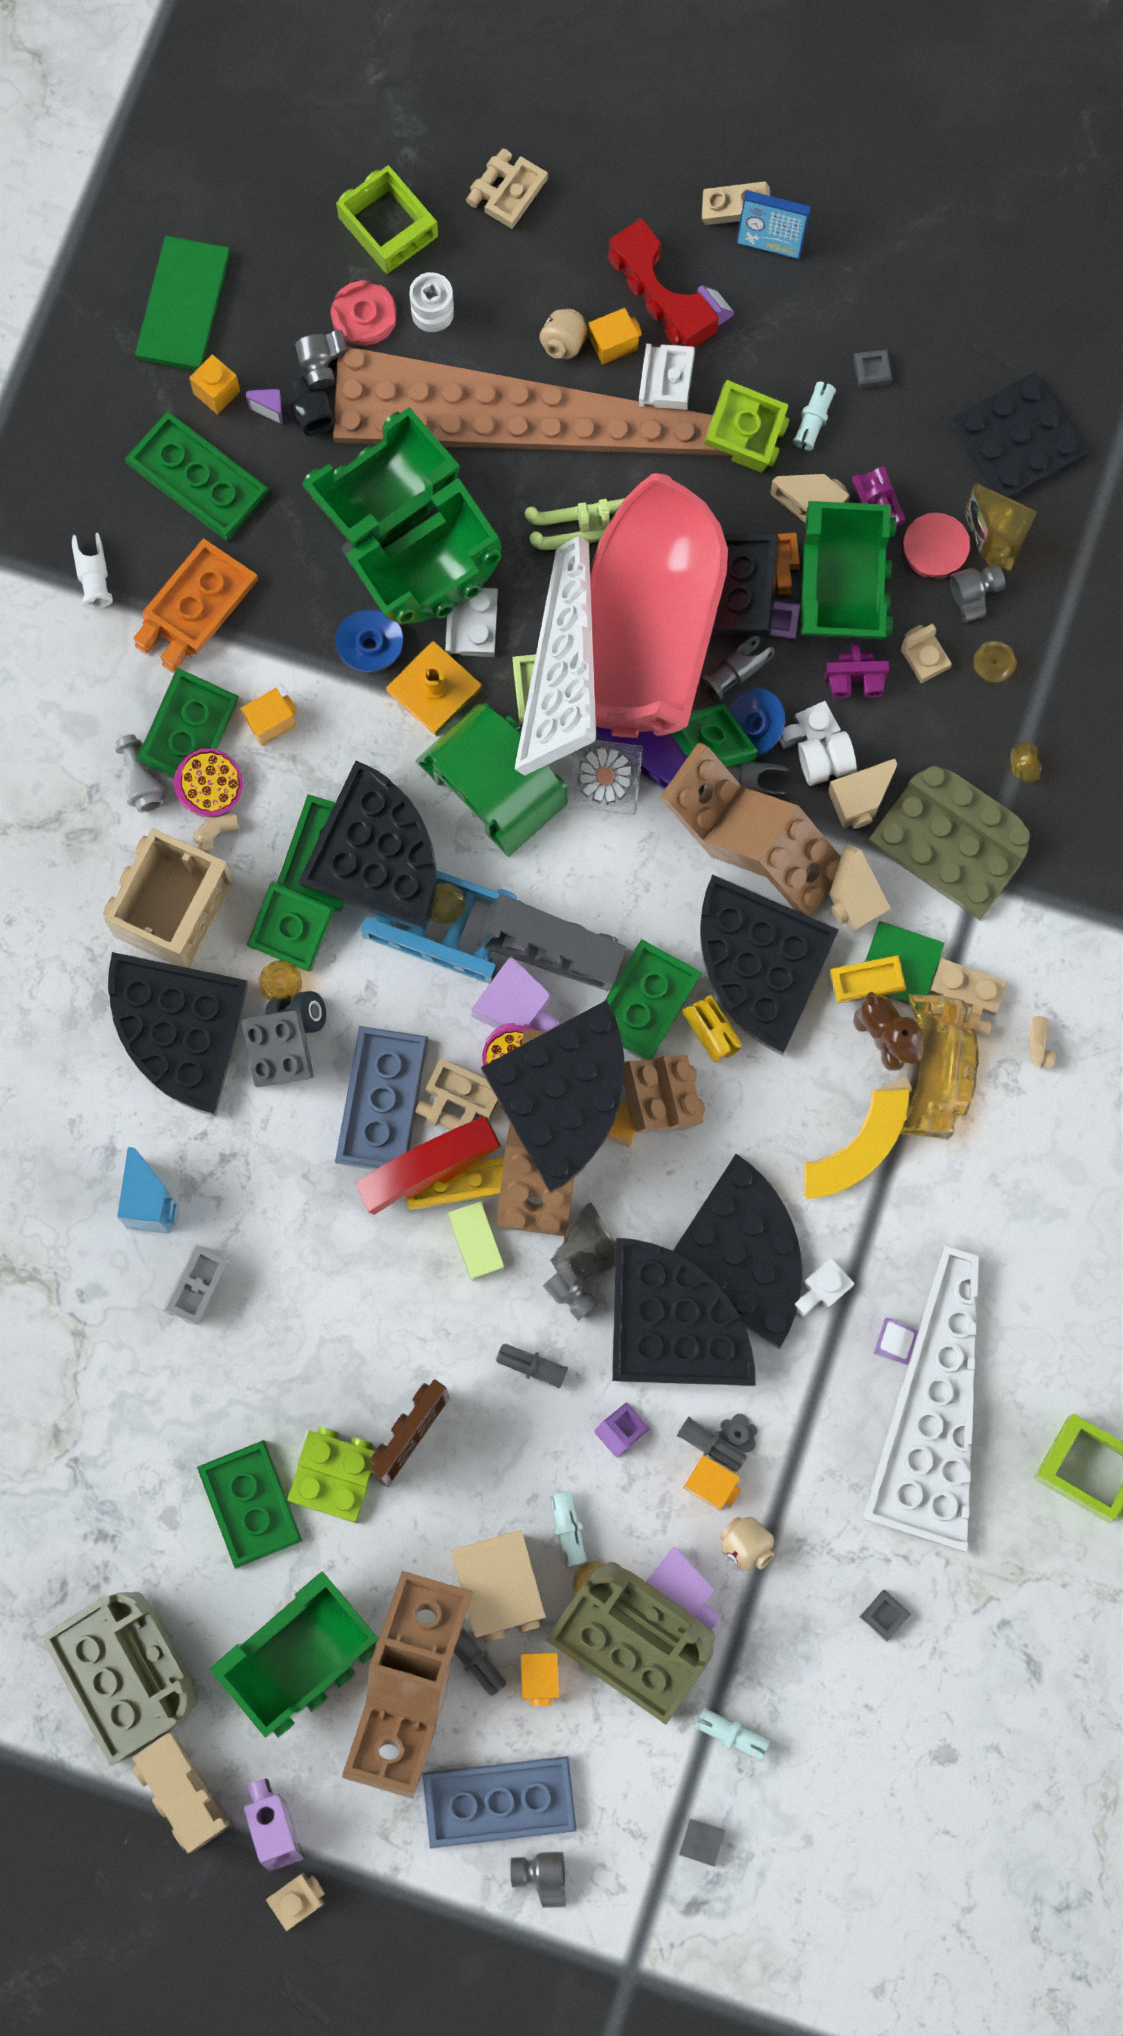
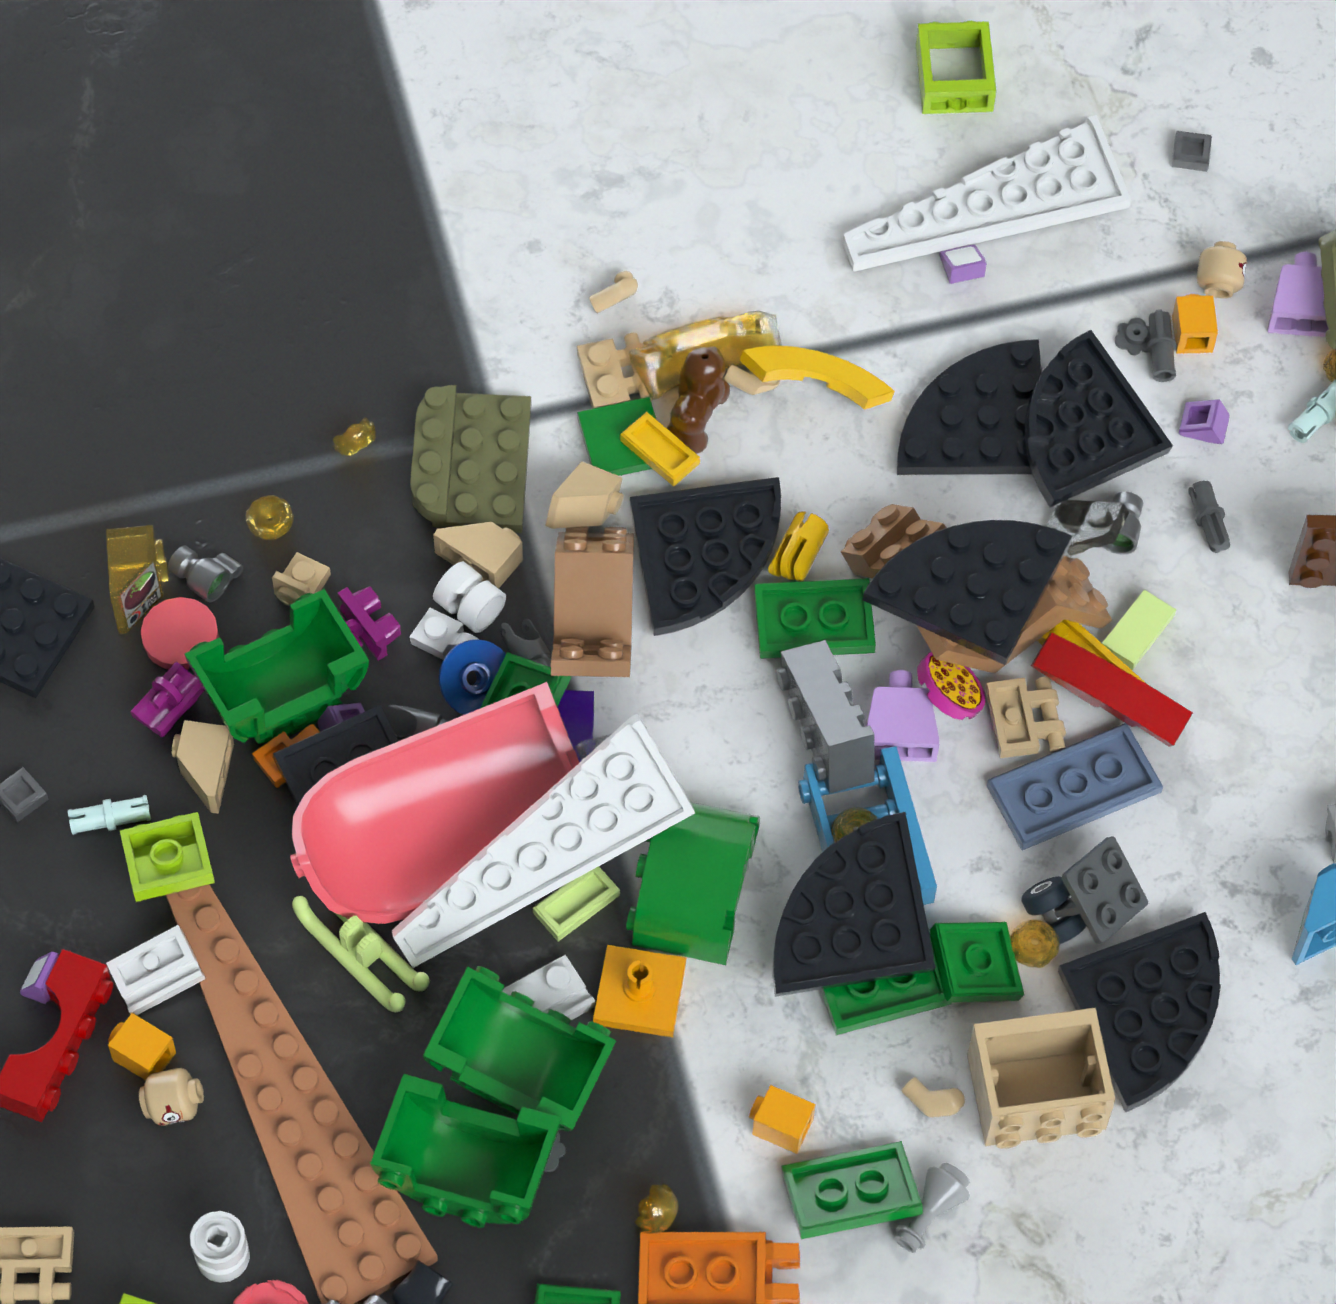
camera: 125 degrees left, 15 degrees down
tile [173,749,243,817] -> none
blue dish [335,610,403,672] -> none
white plate [795,1258,855,1318] -> none
none -> clear yellow plate [635,1183,679,1234]

